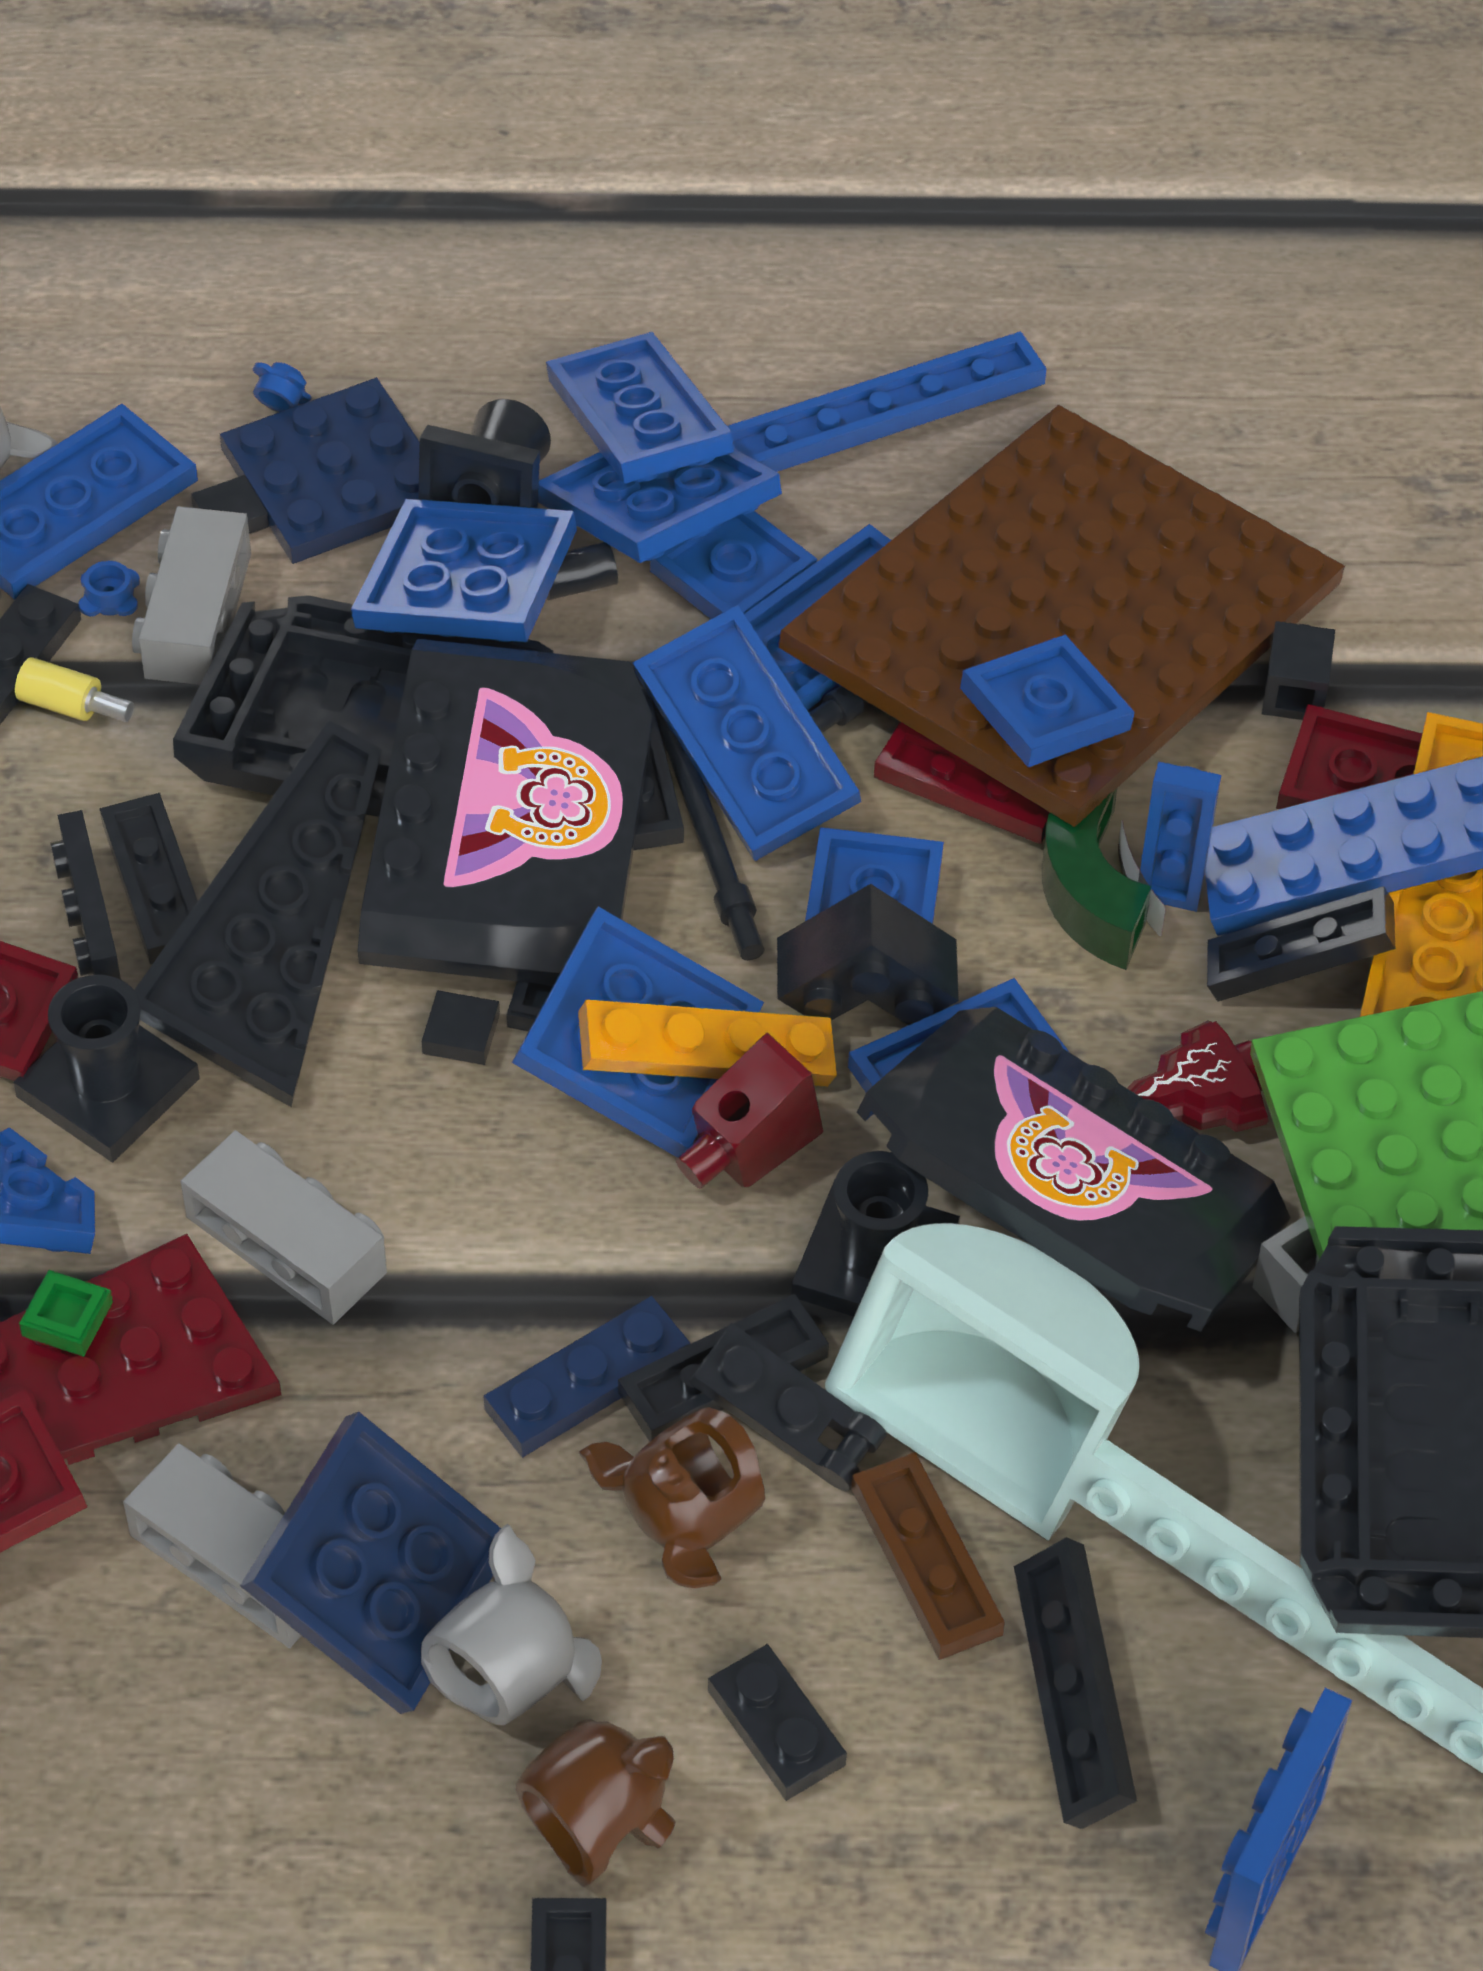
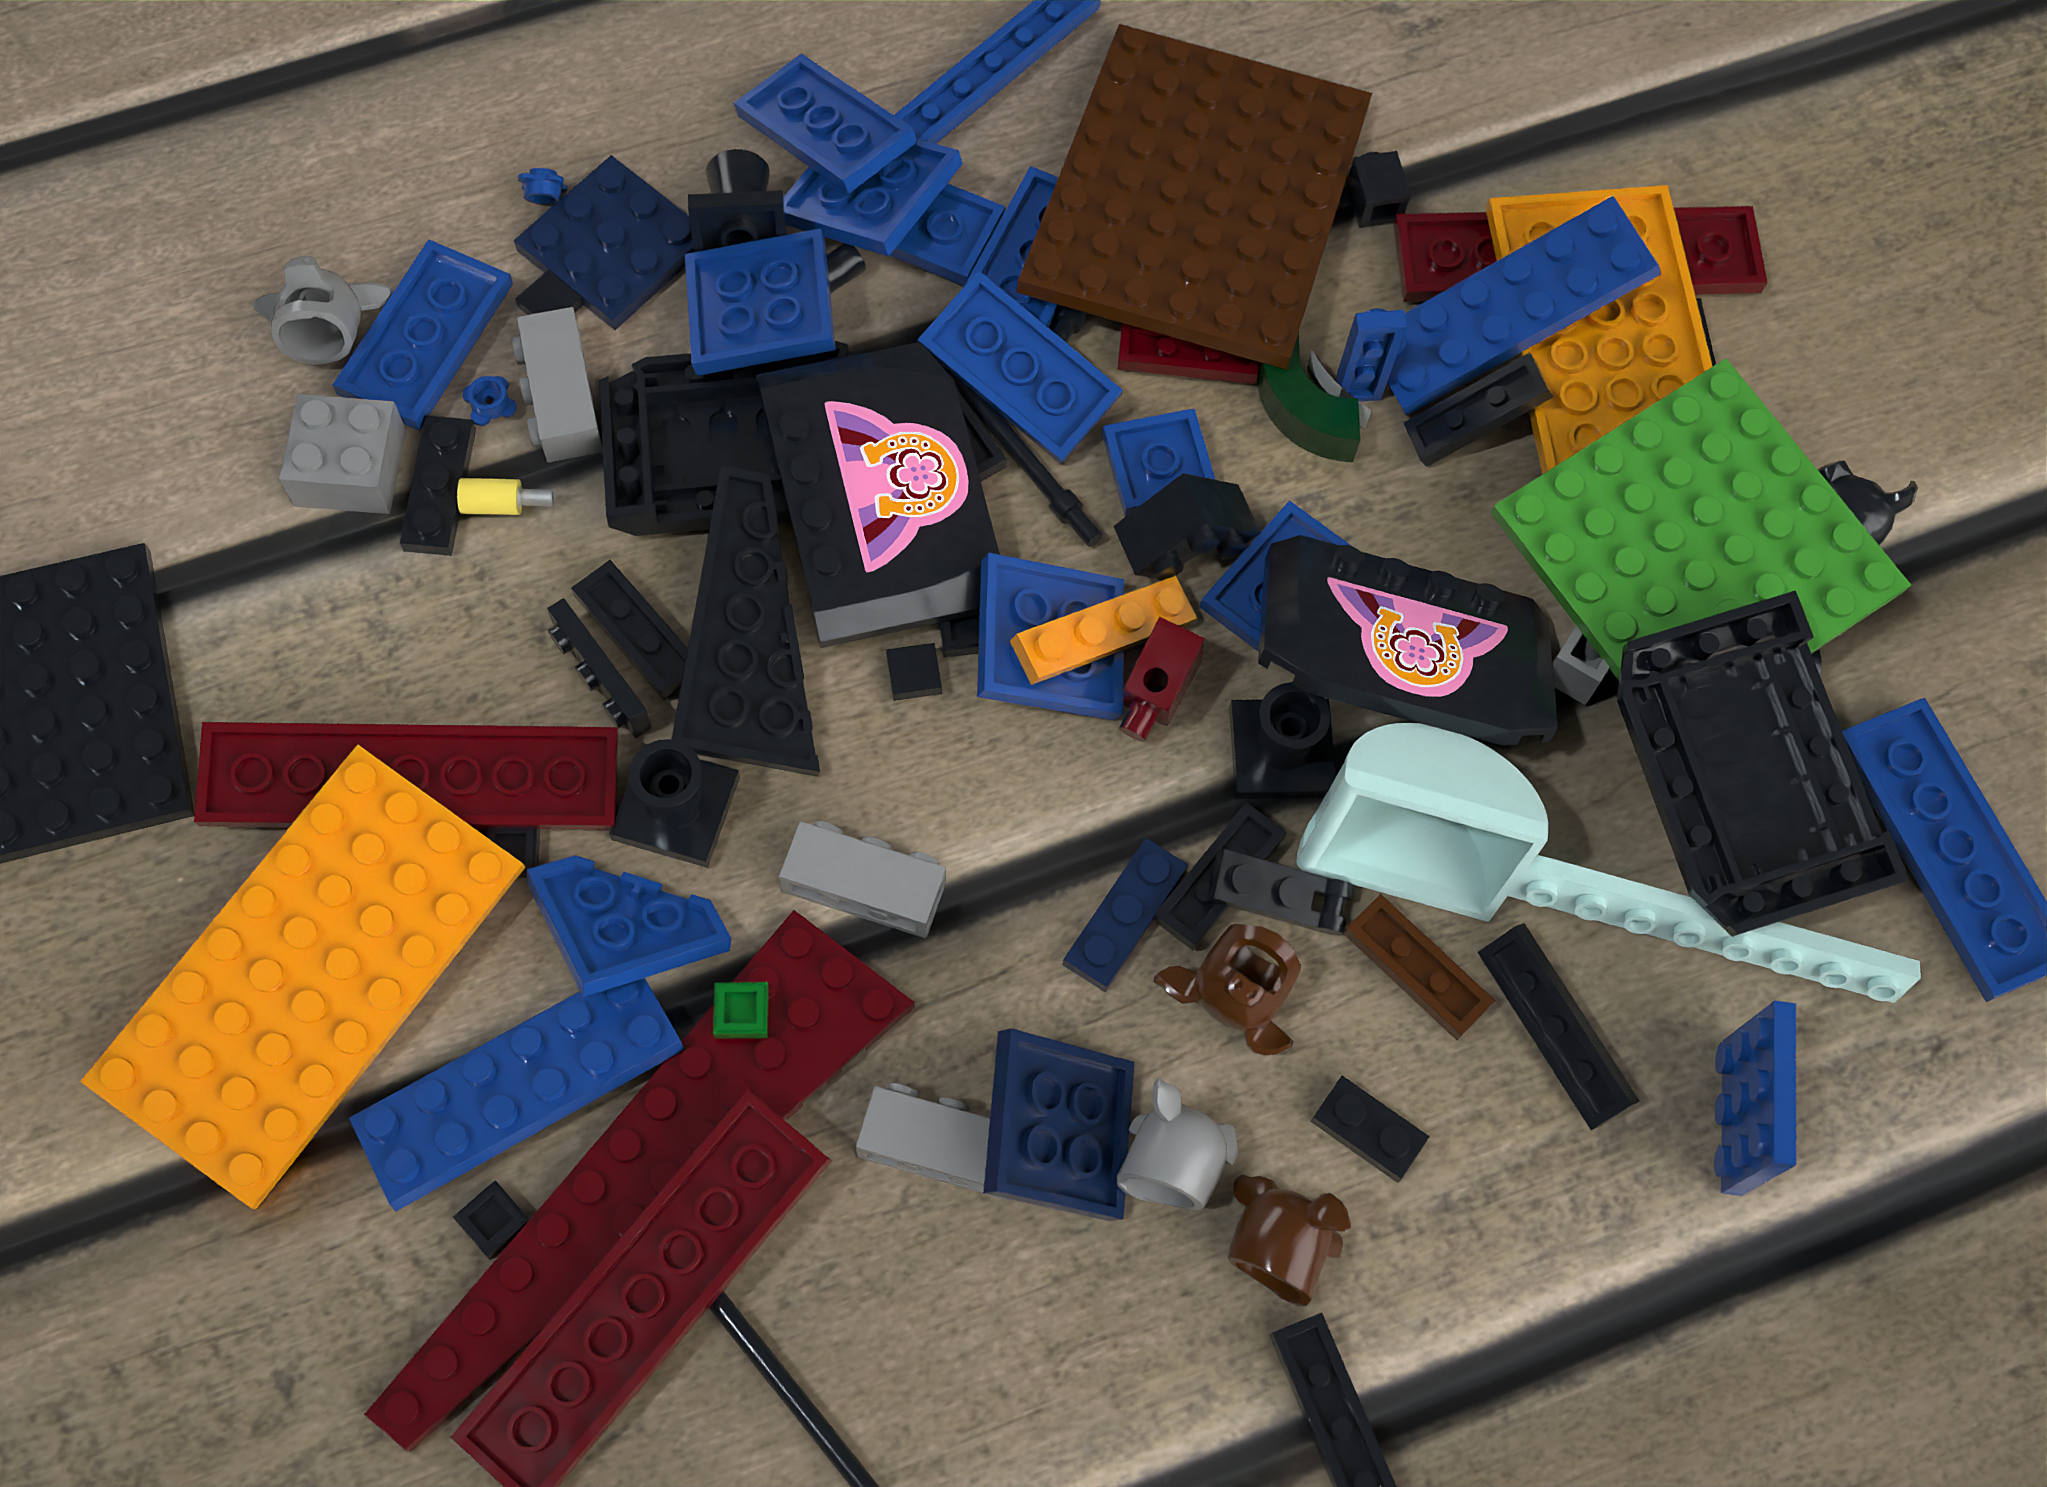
camera: 25 degrees left, 15 degrees up
blue plate [960,634,1135,767] -> none
dark red rock [1127,1020,1269,1132] -> none

